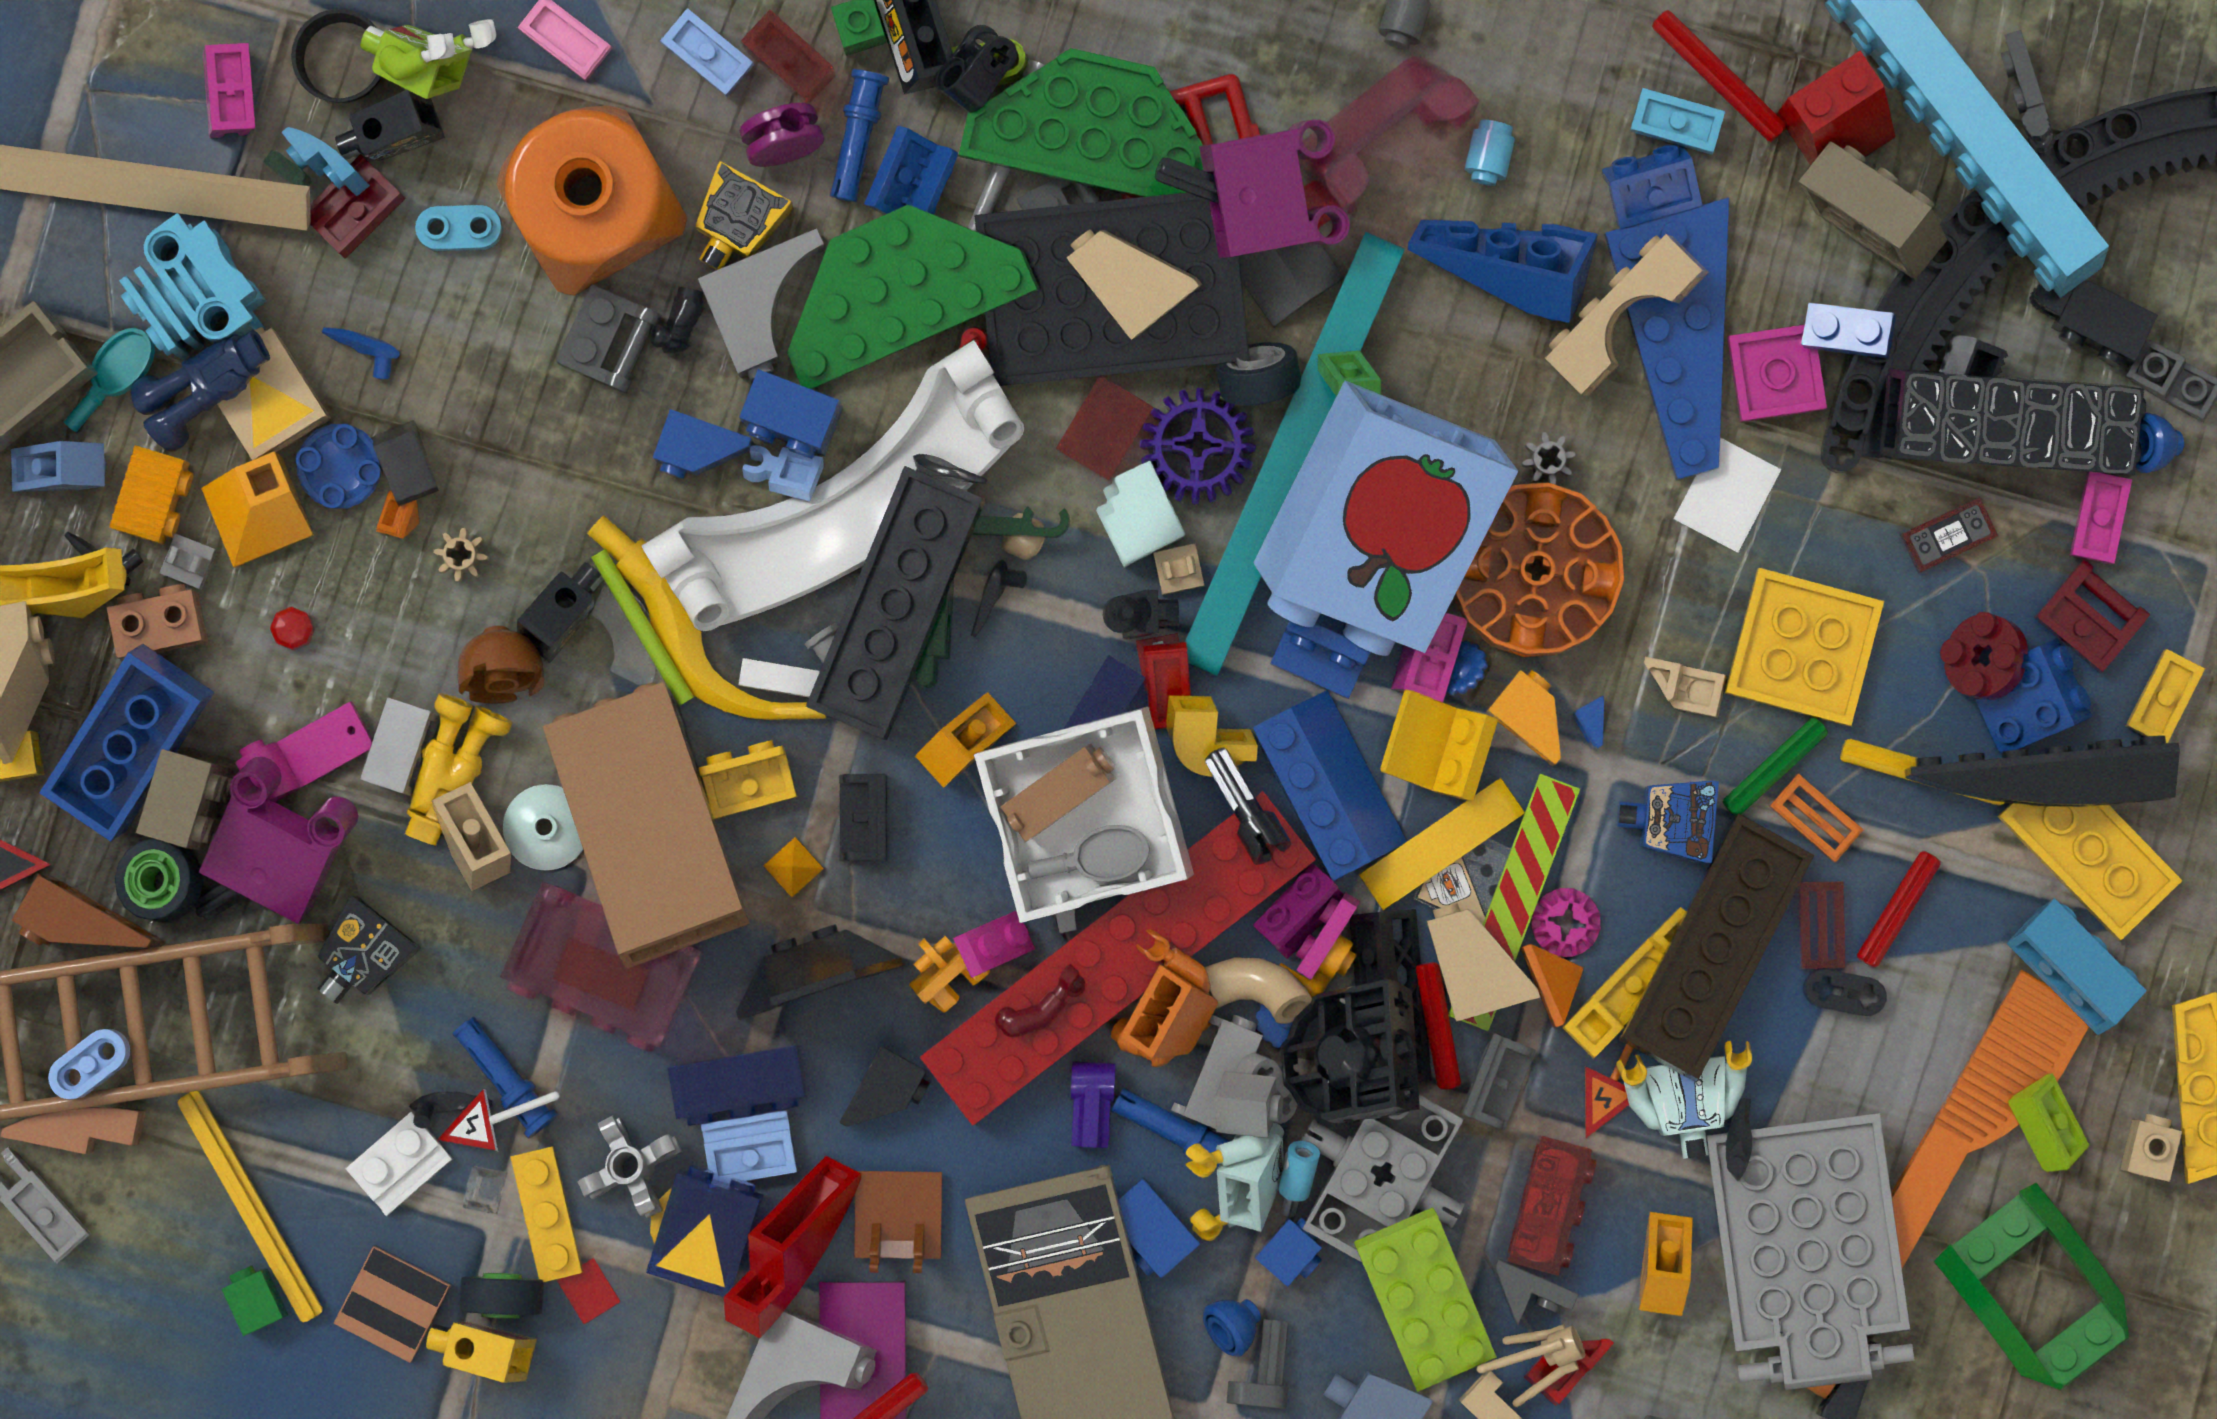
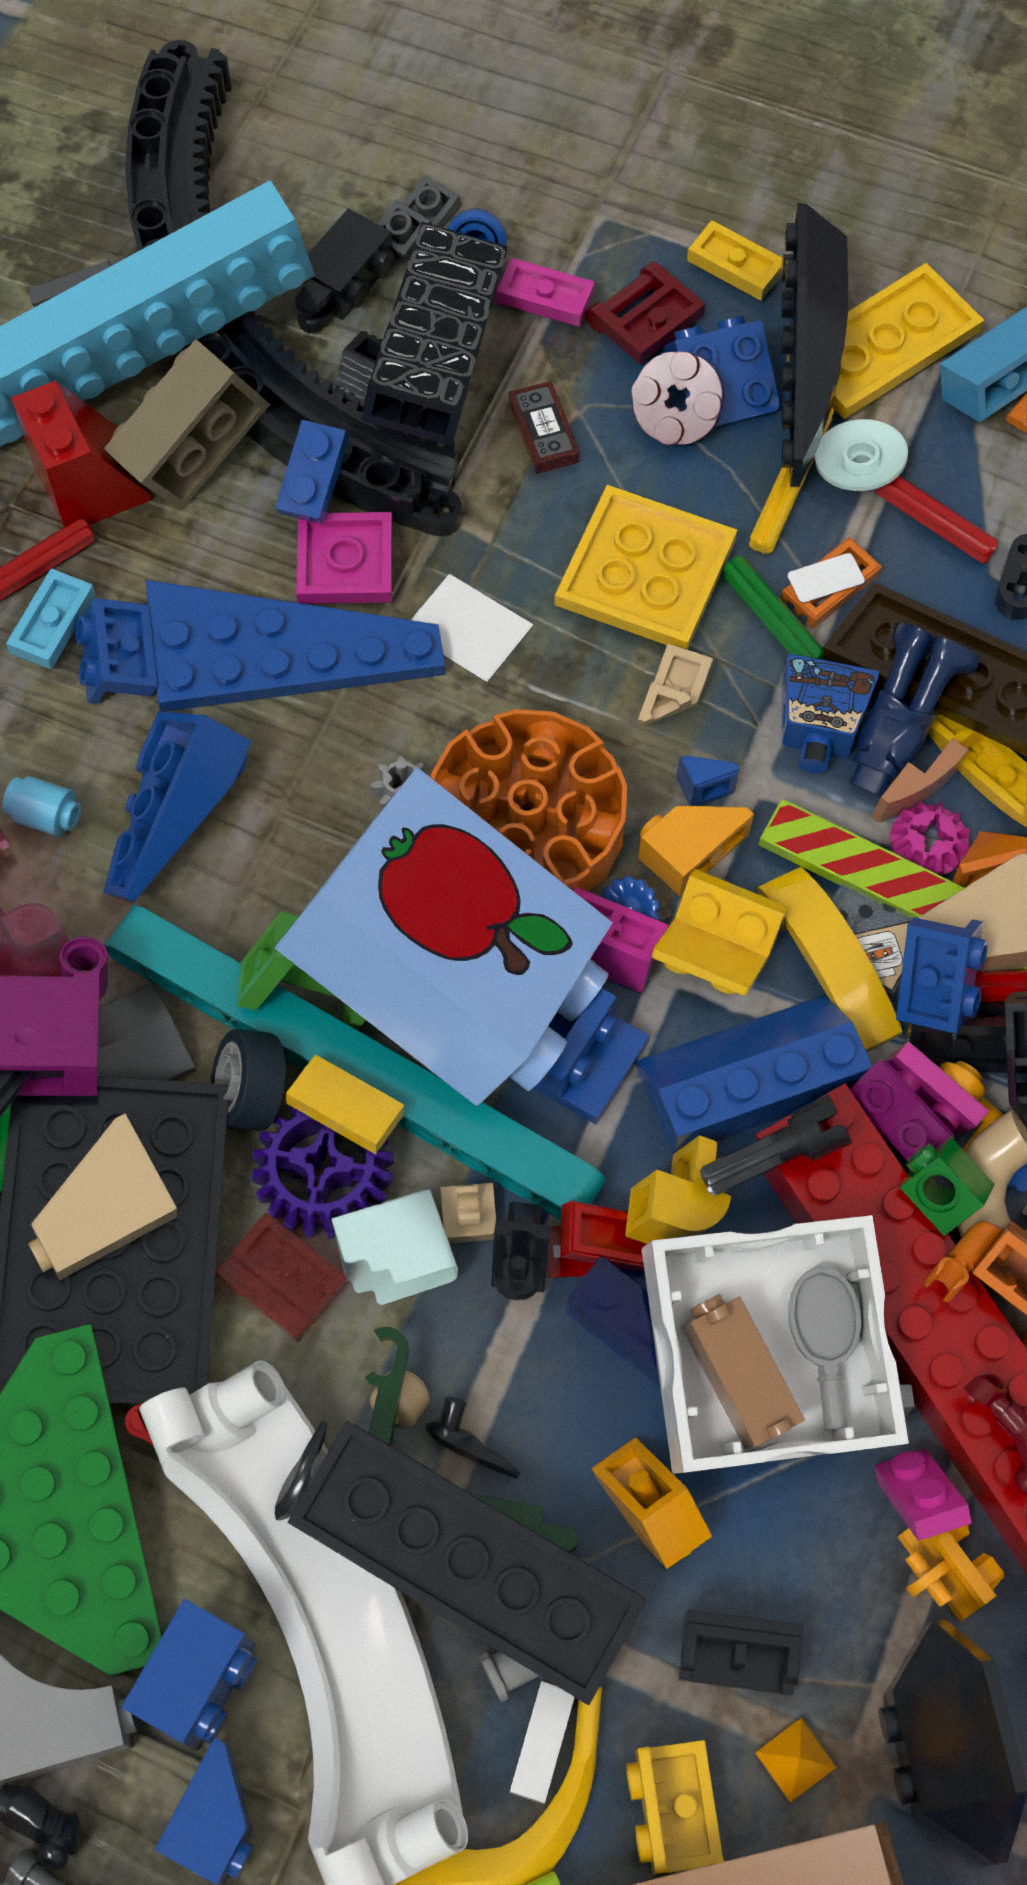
camera: 85 degrees left, 20 degrees down
light blue plate [742,445,824,501] -> none
tan arch [1545,234,1709,396] -> none
clear red tile [1799,881,1846,969] -> none
none -> yellow tile [286,1054,405,1155]
none -> white sticker [788,553,865,602]
none -> light aqua dish [815,419,908,491]
none -> dark blue piece [849,622,981,797]
none -> nougat slope [871,738,969,823]
none -> blue bracket [896,917,988,1034]
none -> green brick [900,1136,995,1236]

